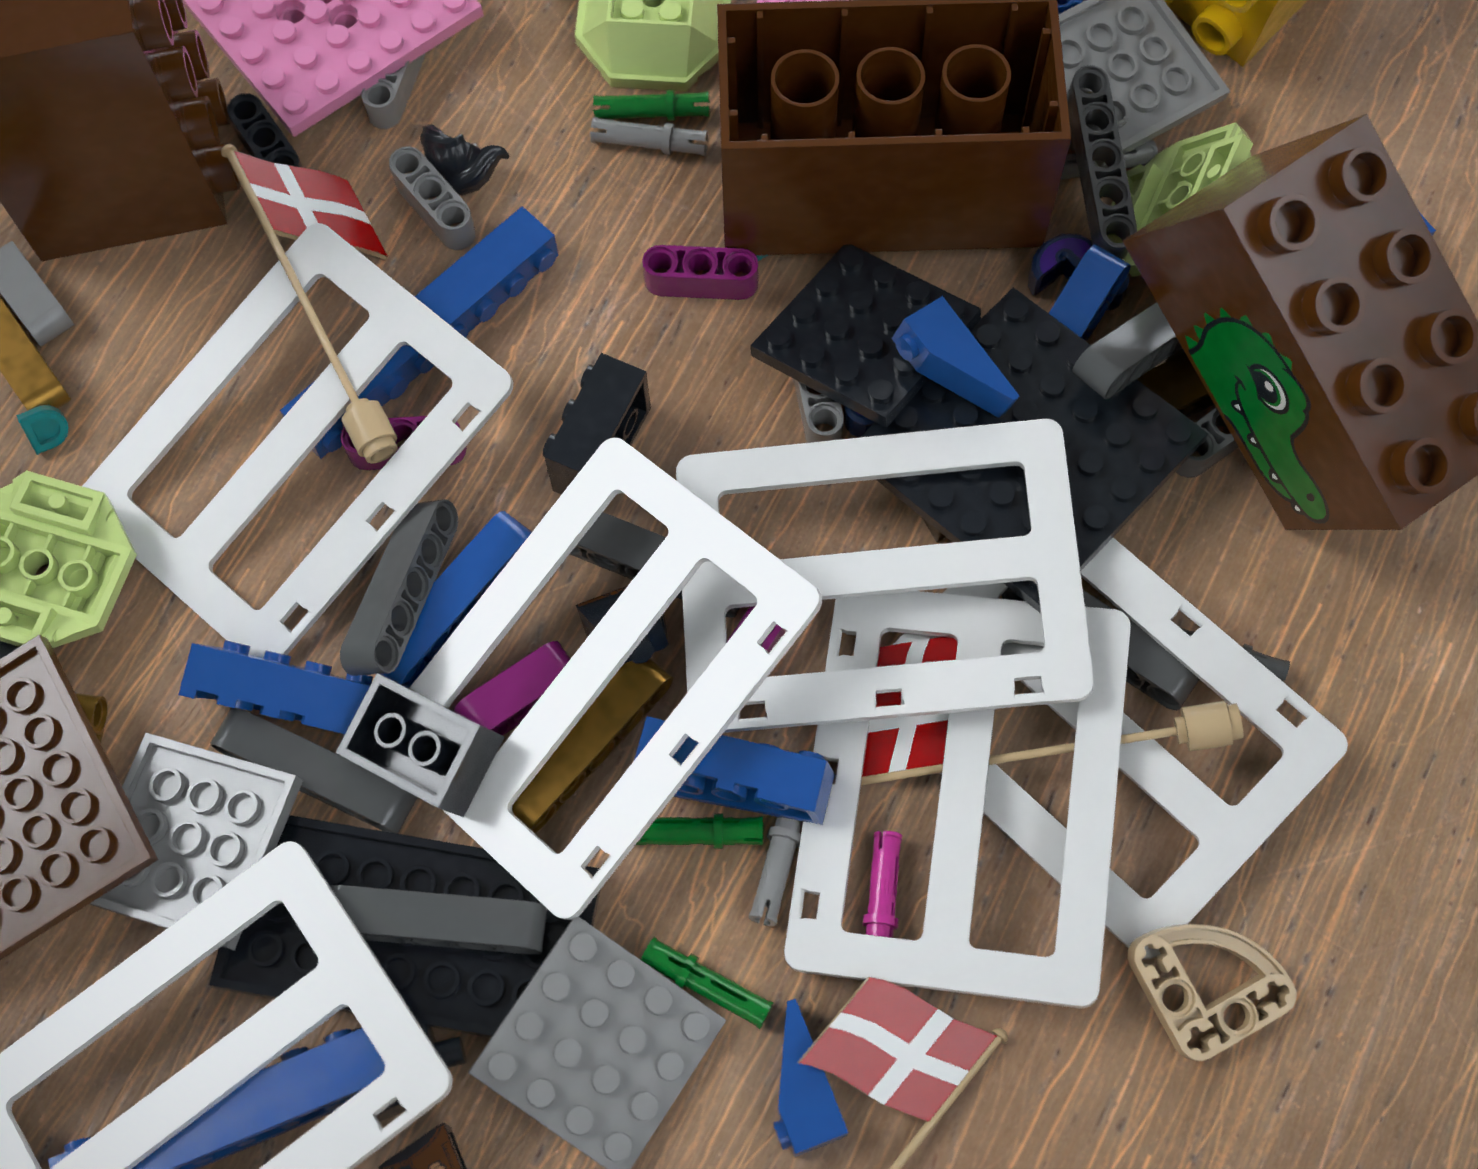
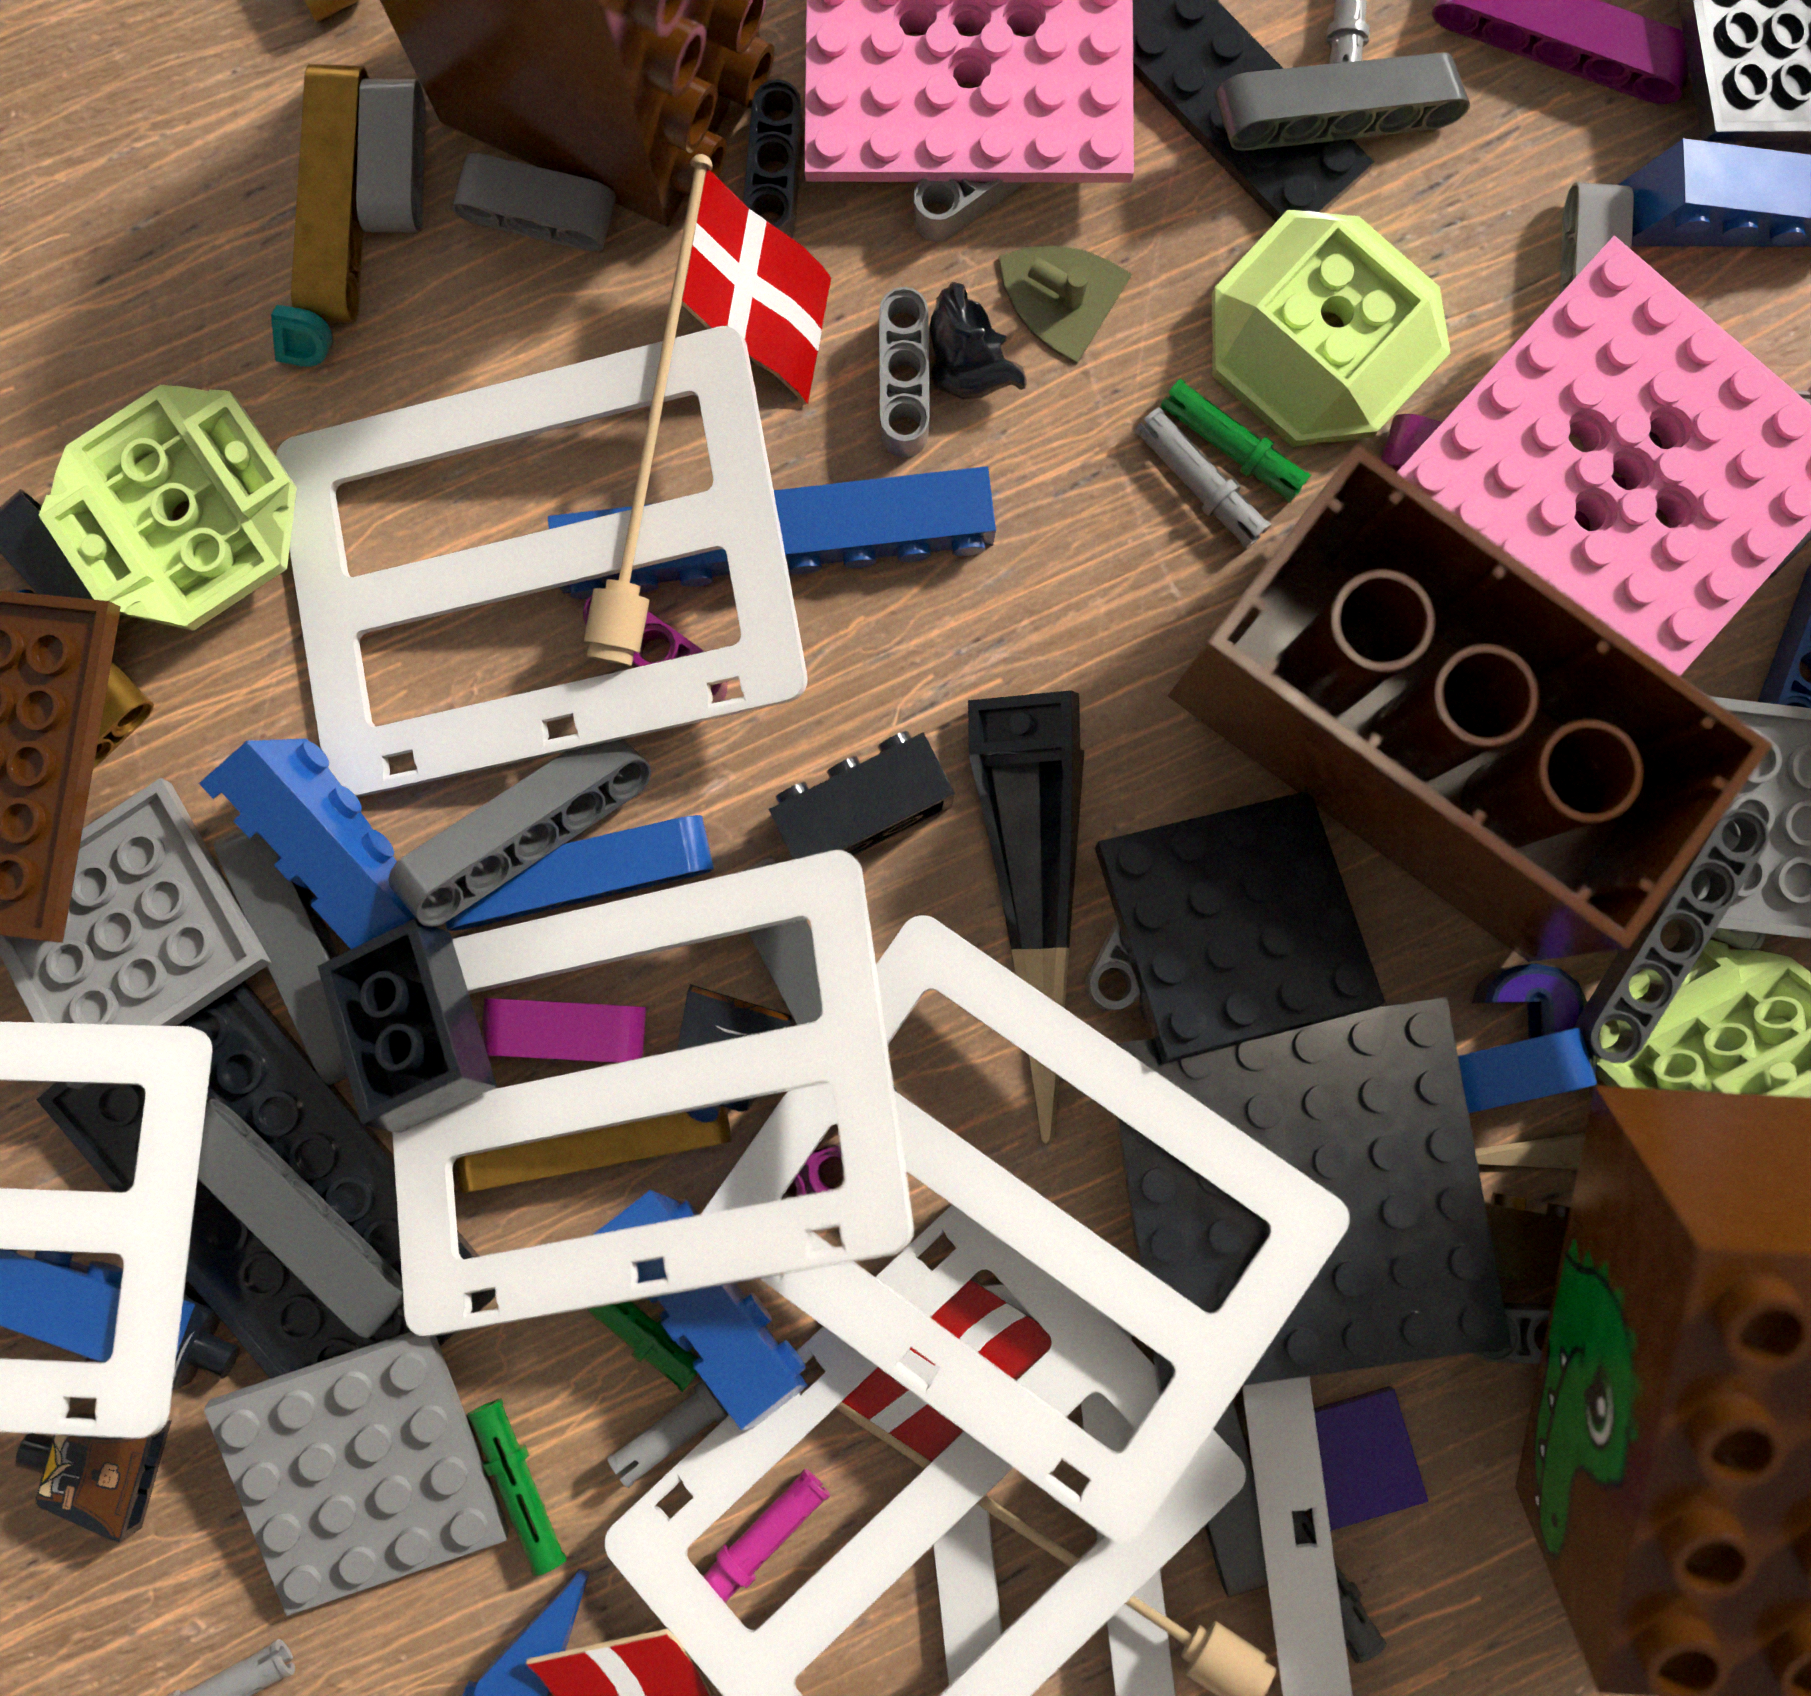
camera: 35 degrees right, 15 degrees up
magenta beam [642,245,758,300] -> none
blue slope [892,296,1020,418] -> none
dark grey beam [1072,303,1182,399] -> none
none -> light grey beam [452,153,617,251]
none -> black plate [968,690,1085,1145]
none -> olive shield [999,245,1132,364]
none -> dark purple tile [1309,1386,1429,1531]

